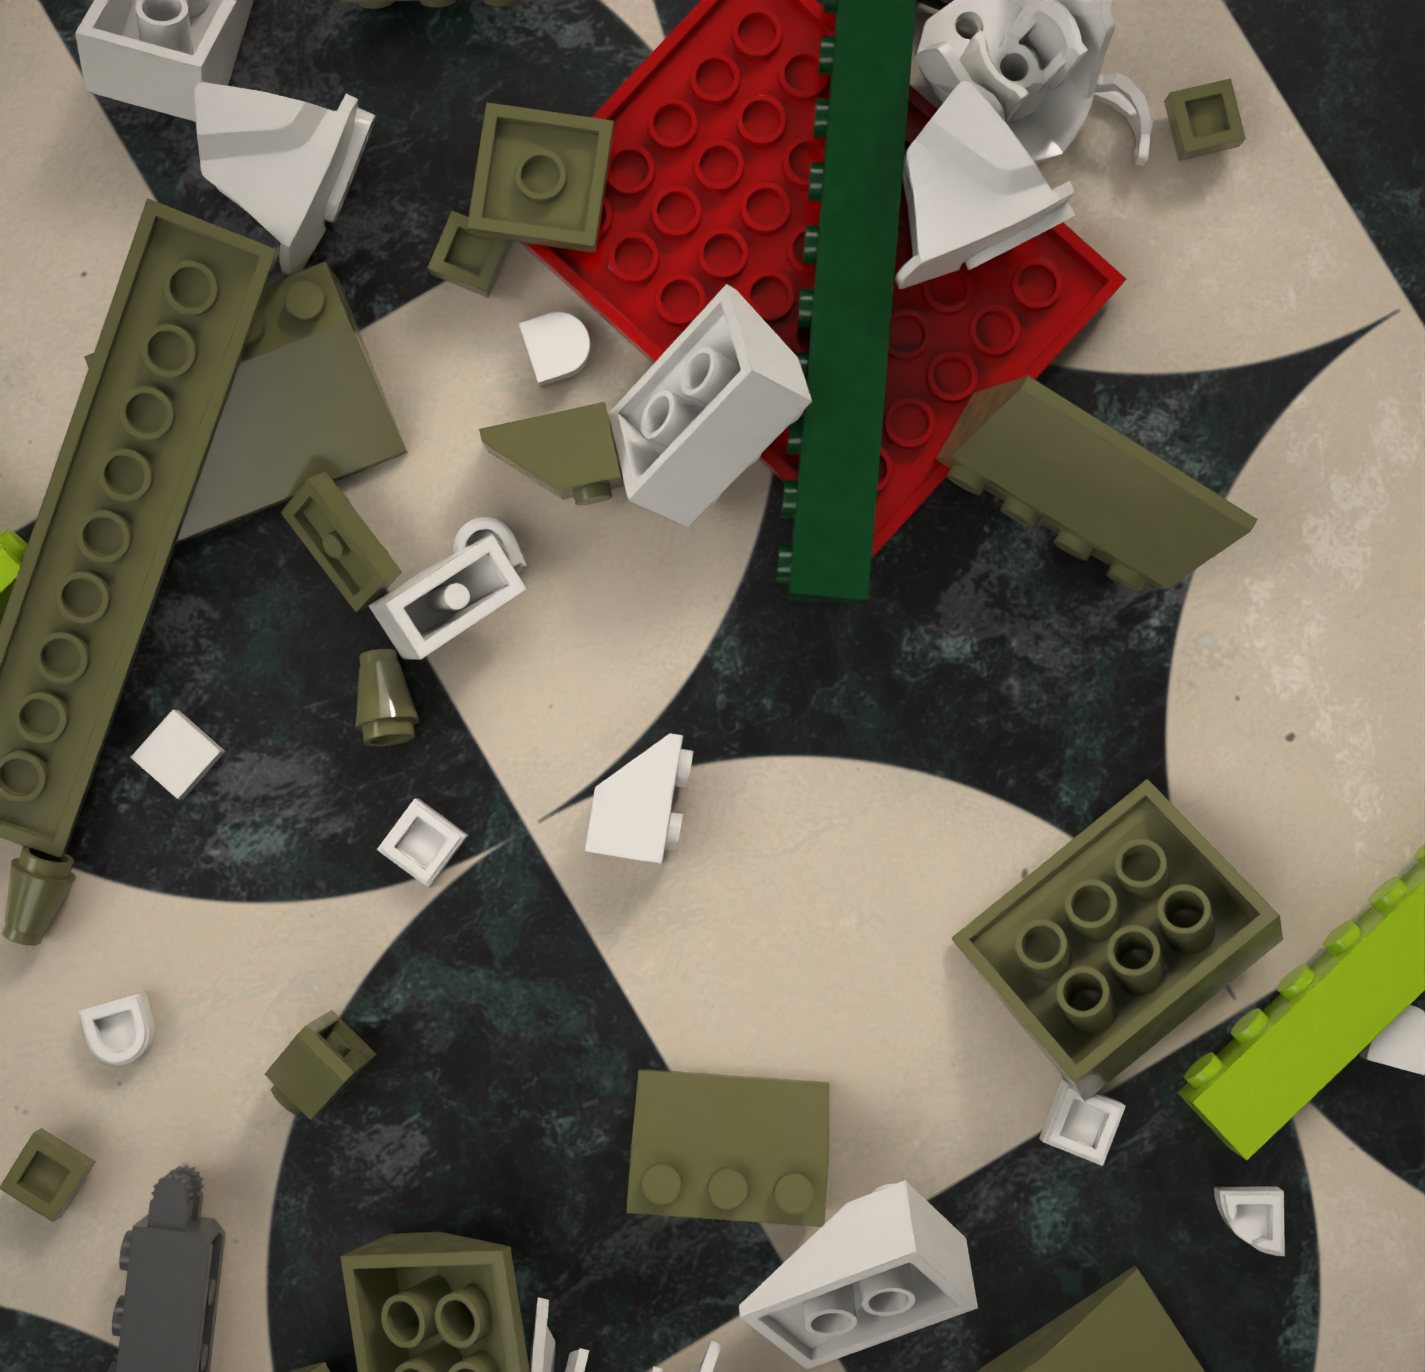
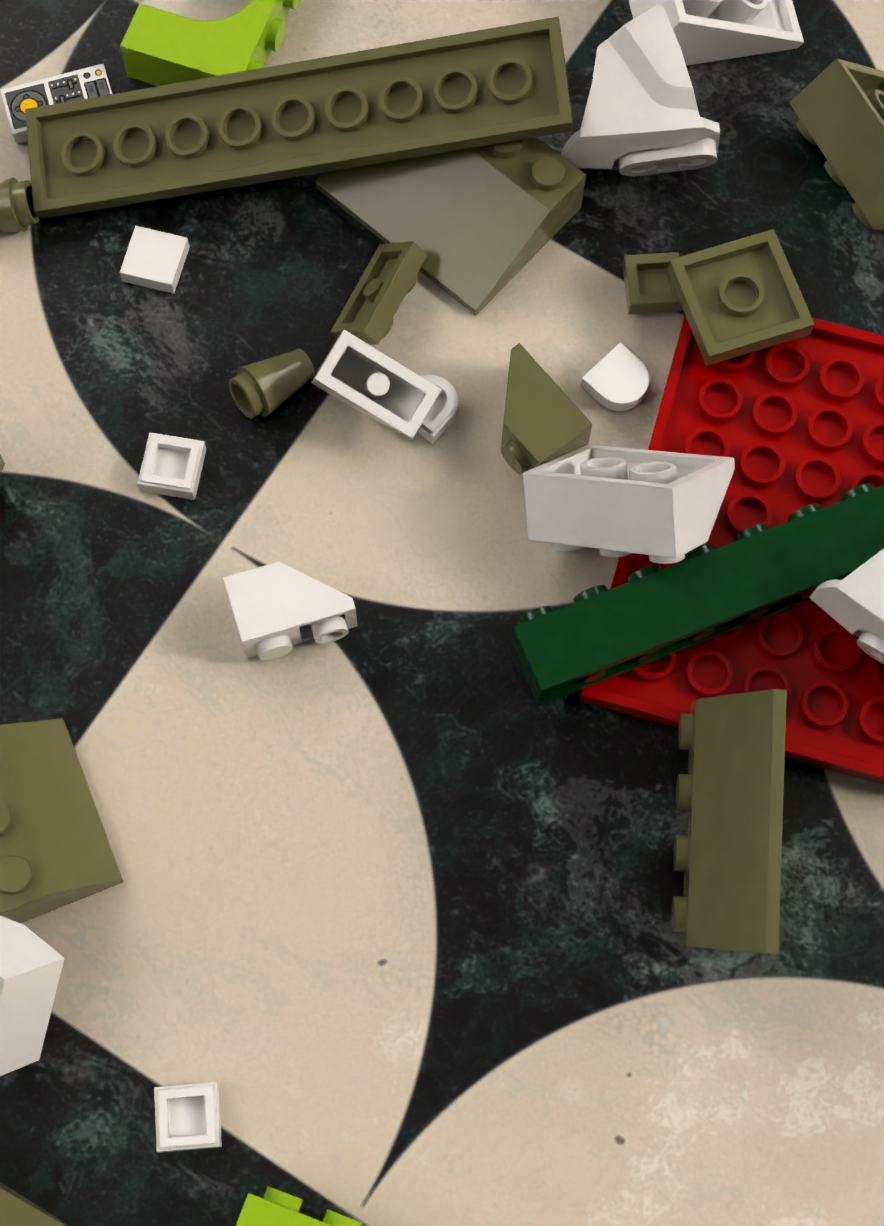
camera: 65 degrees right, 15 degrees down
olive slope [952,779,1283,1102] -> none

